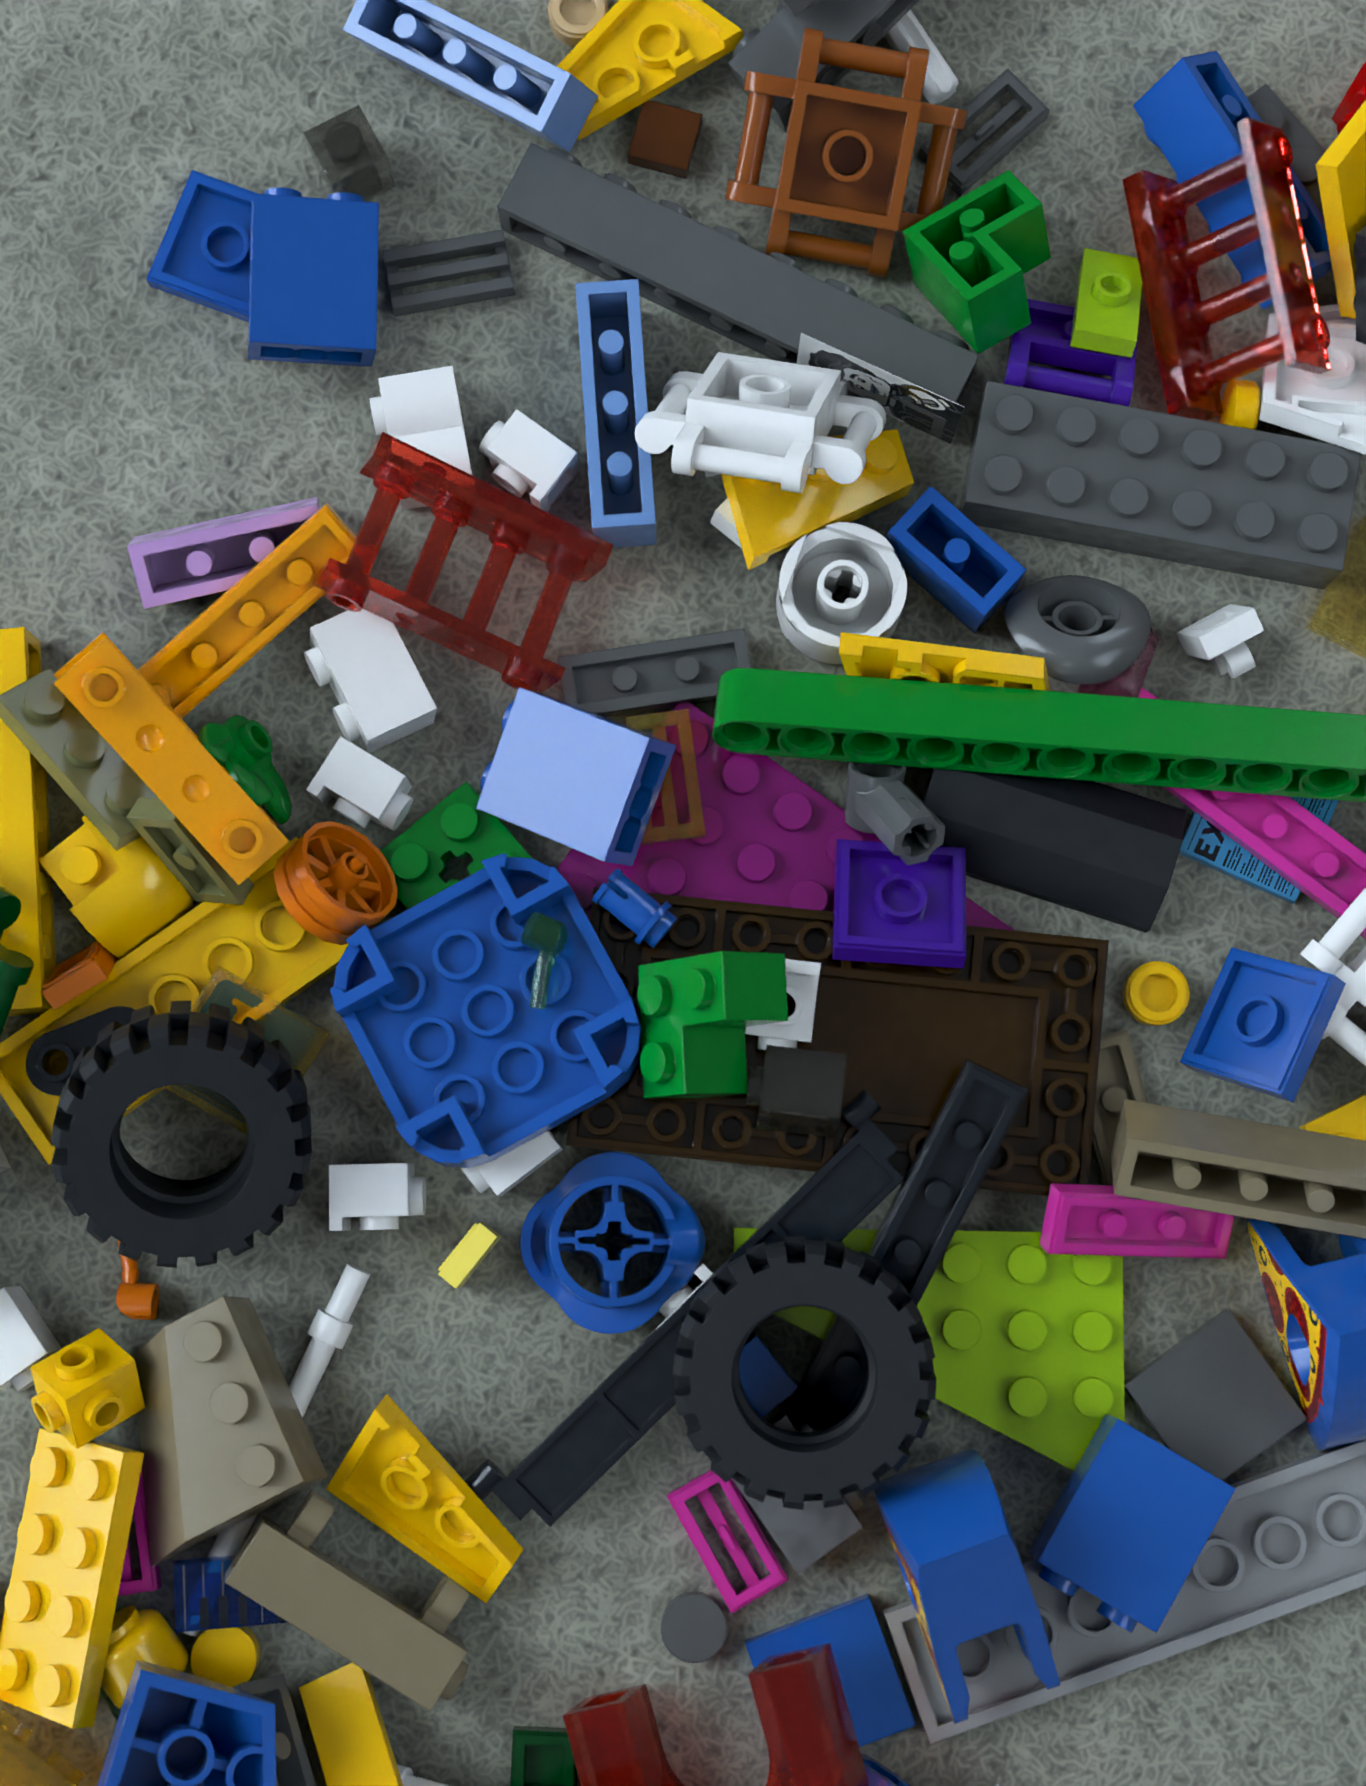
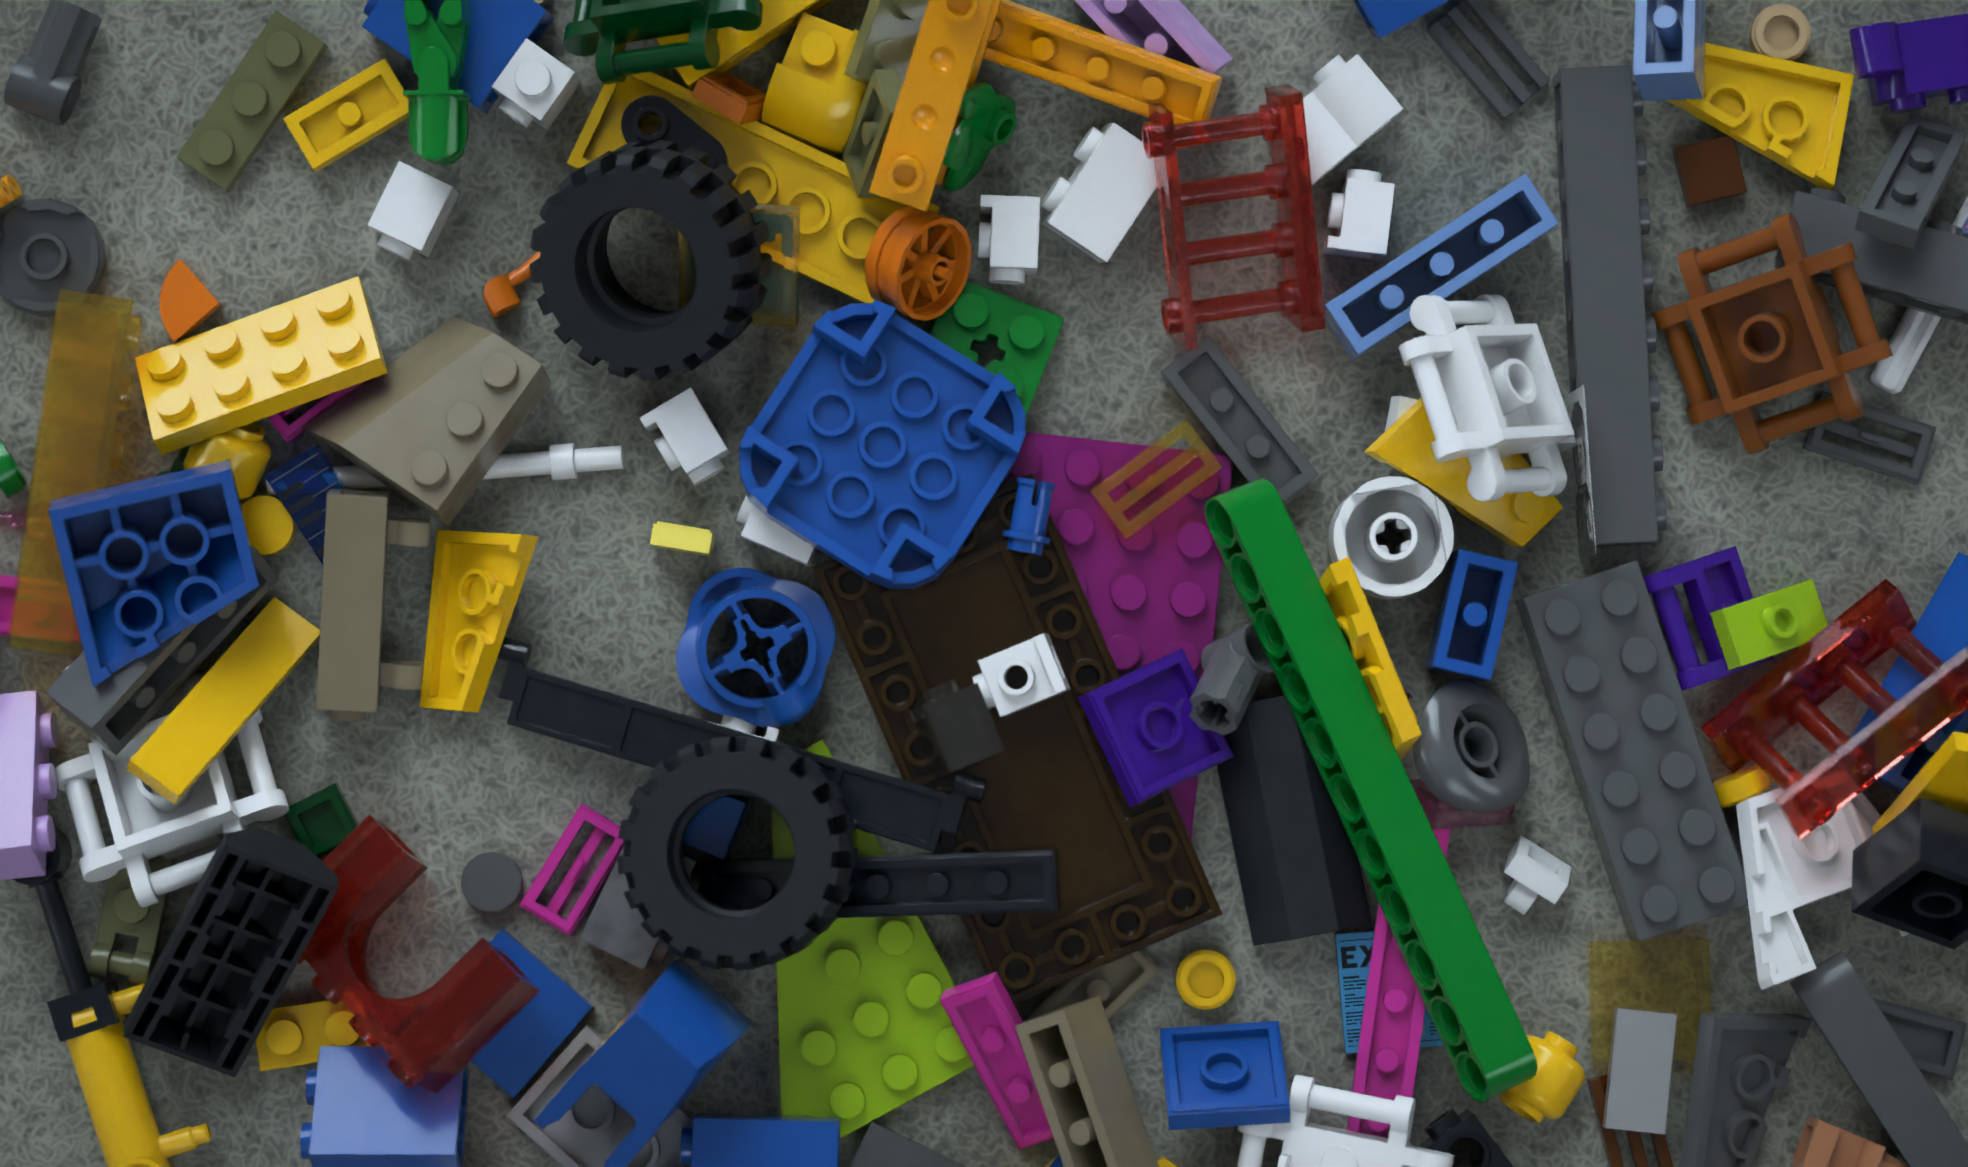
camera: 60 degrees right, 5 degrees up
yellow brick [30,1328,145,1449] -> none
brick [476,687,677,866] -> none
hand [521,912,568,1010] -> none
green brick [637,951,788,1098] -> none
green brick [903,170,1051,354] -> none

